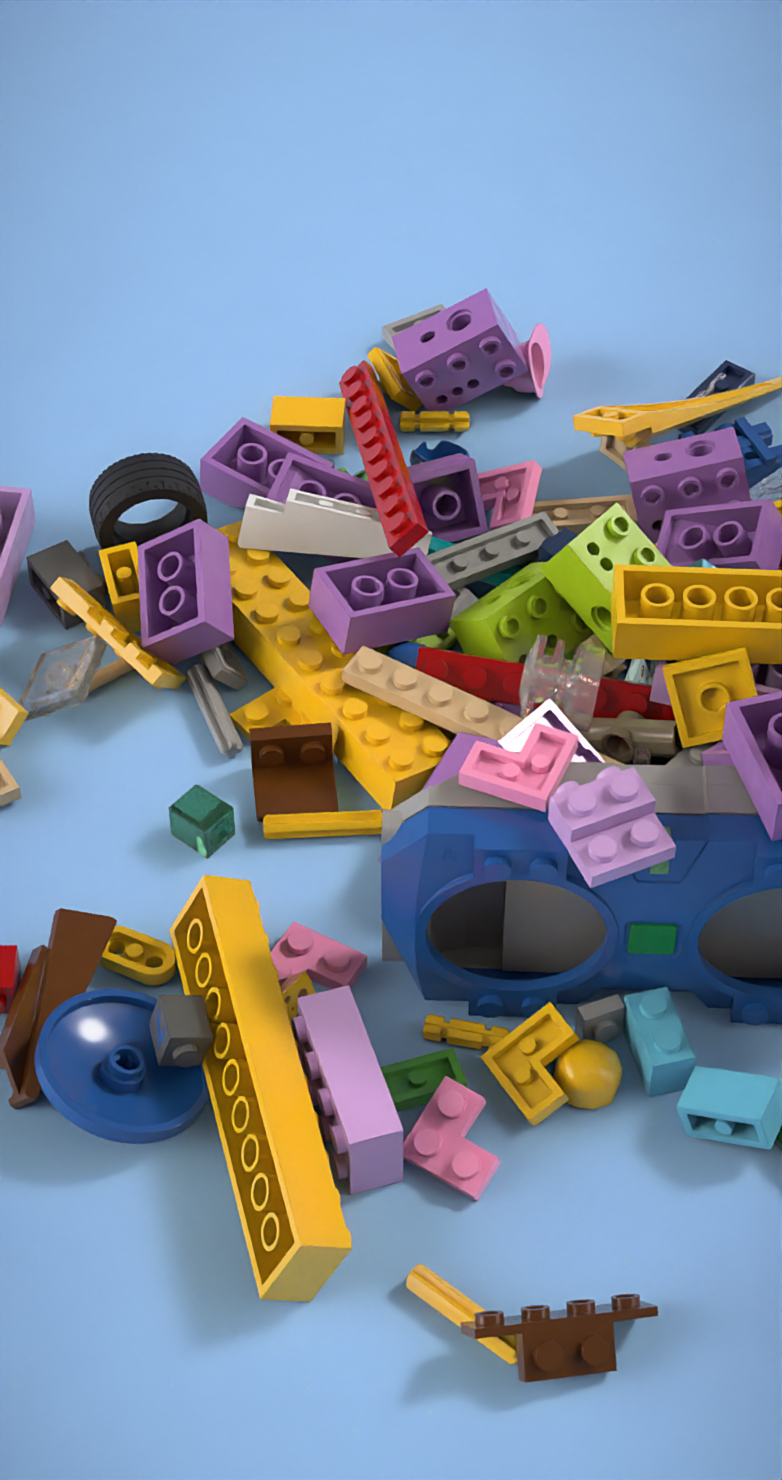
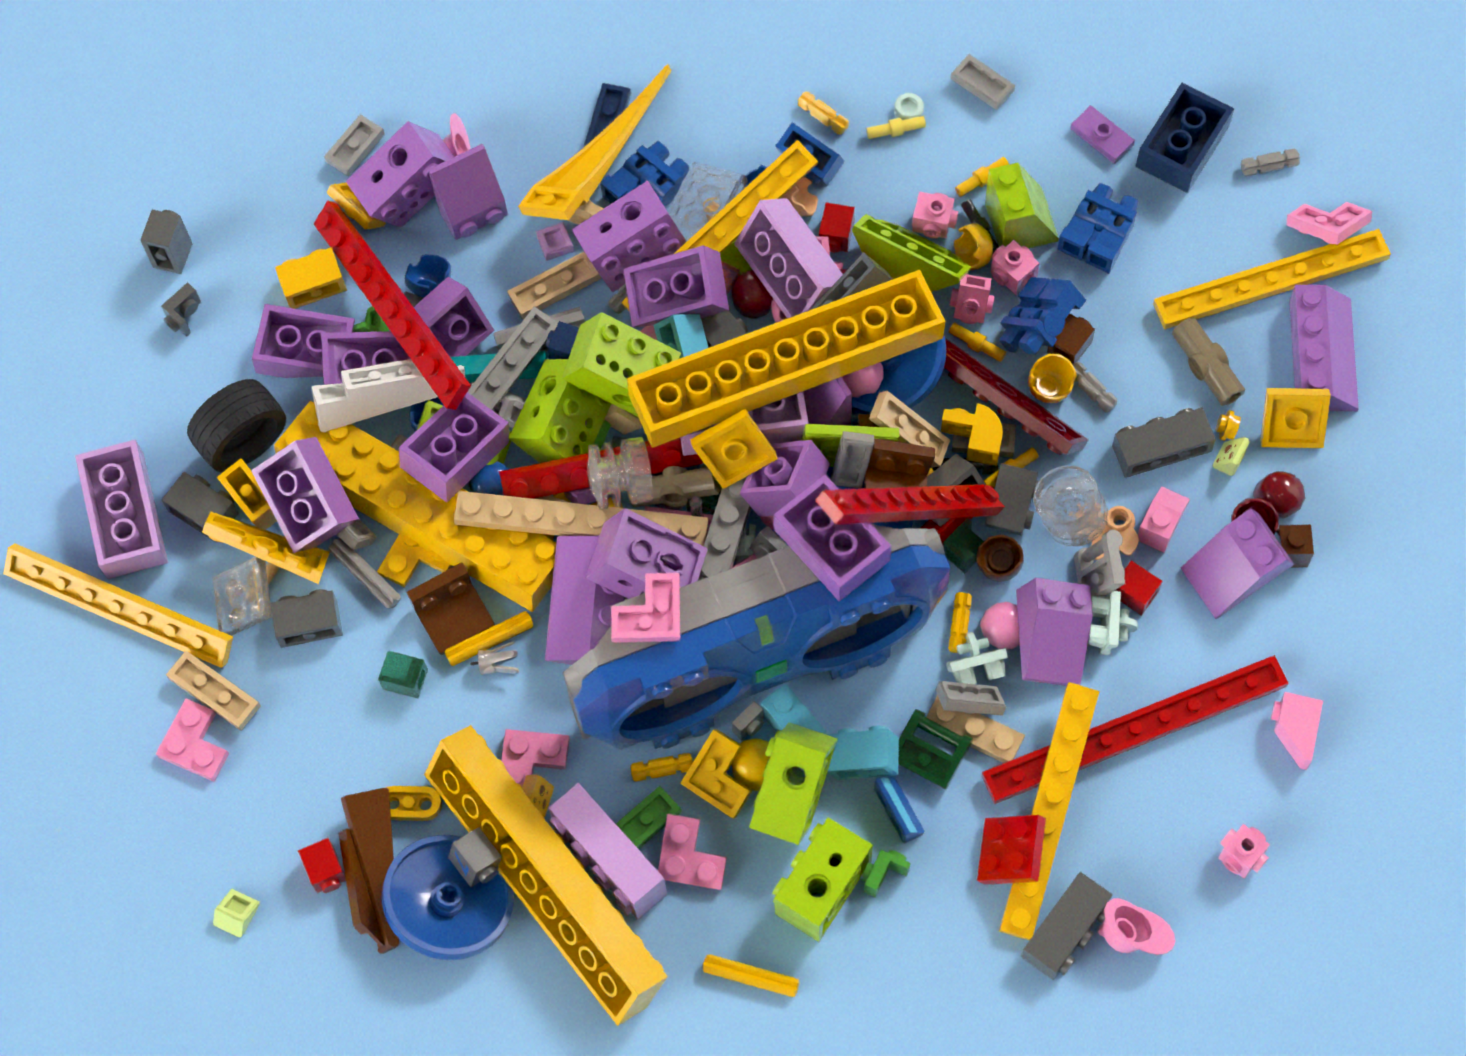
camera: 20 degrees left, 20 degrees up
yellow axle [399,411,470,432] -> none
reddish brown bracket [460,1294,658,1383] -> none
bright pink plate [478,460,542,530] -> none
lavender plate [548,766,676,888] -> none
none -> dark grey brick [140,209,193,274]
none -> dark grey bracket [161,282,201,336]
none -> dark grey brick [270,589,343,648]
none -> medium lavender slope [428,144,508,240]
none -> flat silver piece [470,641,519,675]
none -> lavender tile [536,222,574,261]
none -> lime piece [749,722,838,845]
none -> lime piece [772,817,873,942]
none -> bright green bracket [861,850,911,898]
none -> blue slope [874,777,924,843]

